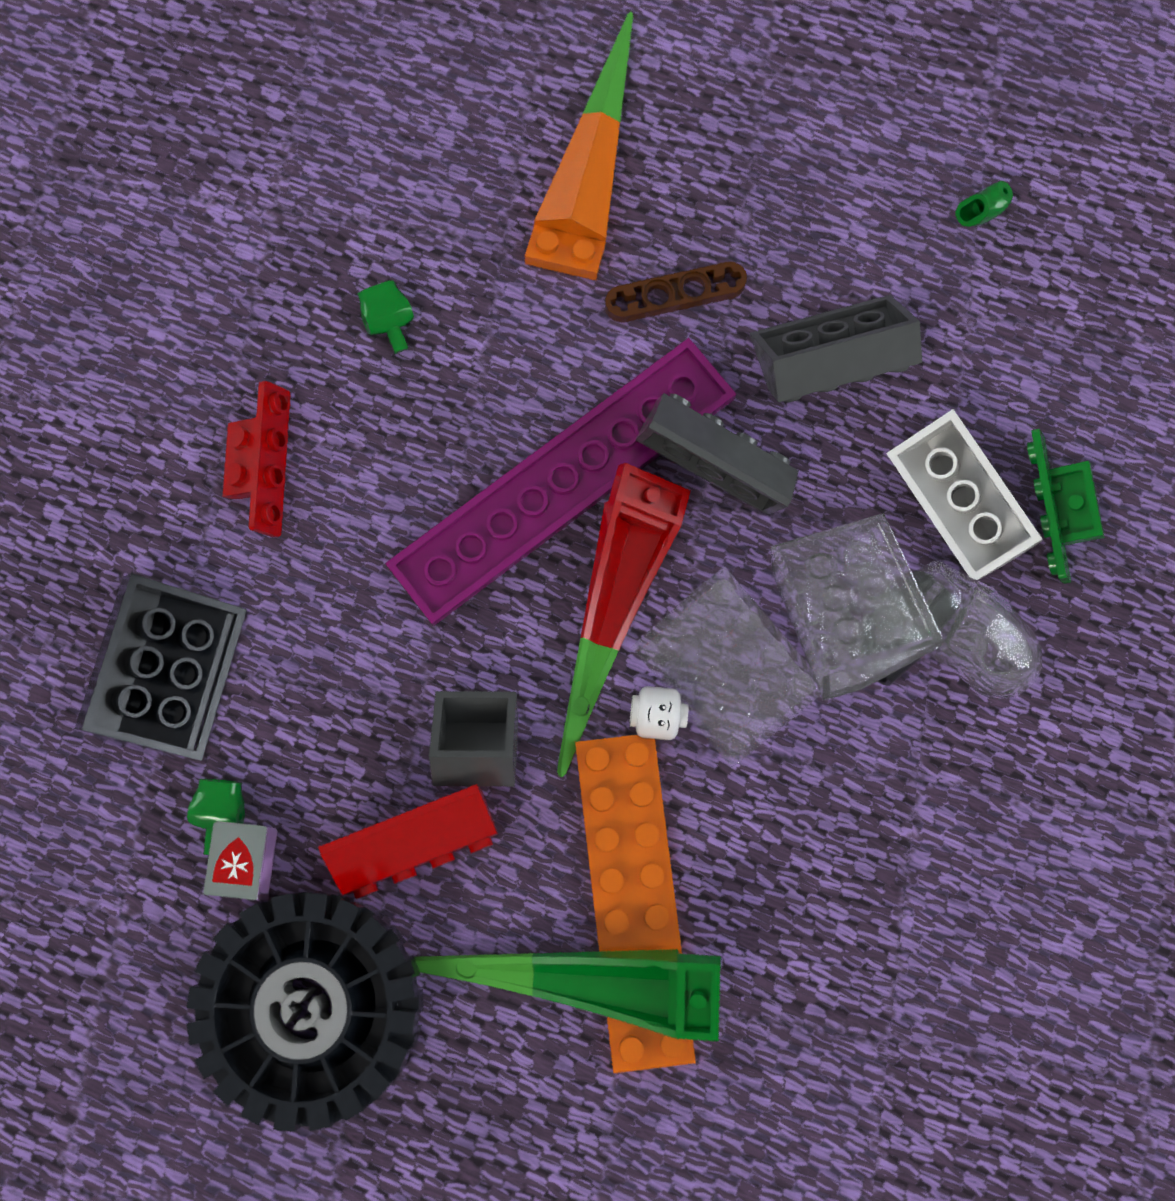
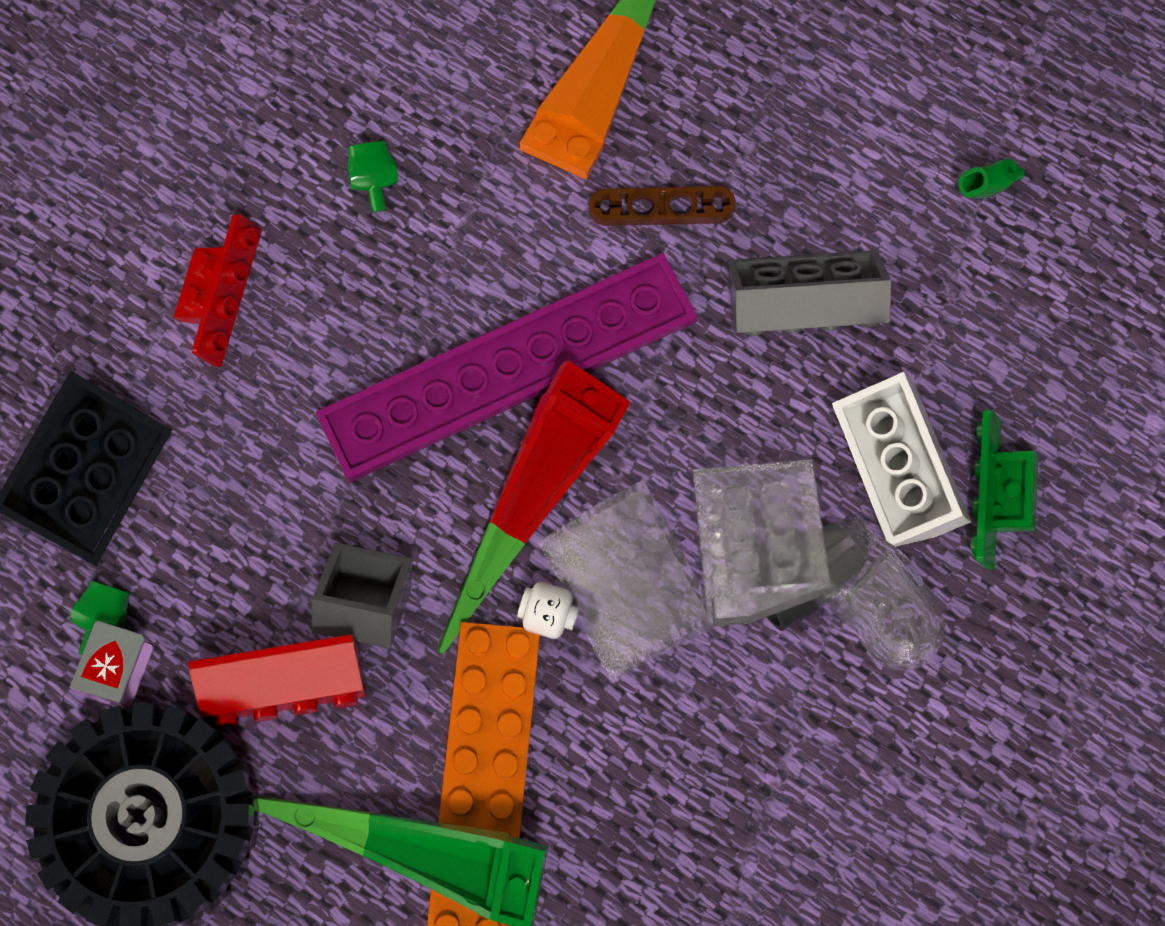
camera: 15 degrees right, 5 degrees down
dark grey slope [635,393,799,515] -> none

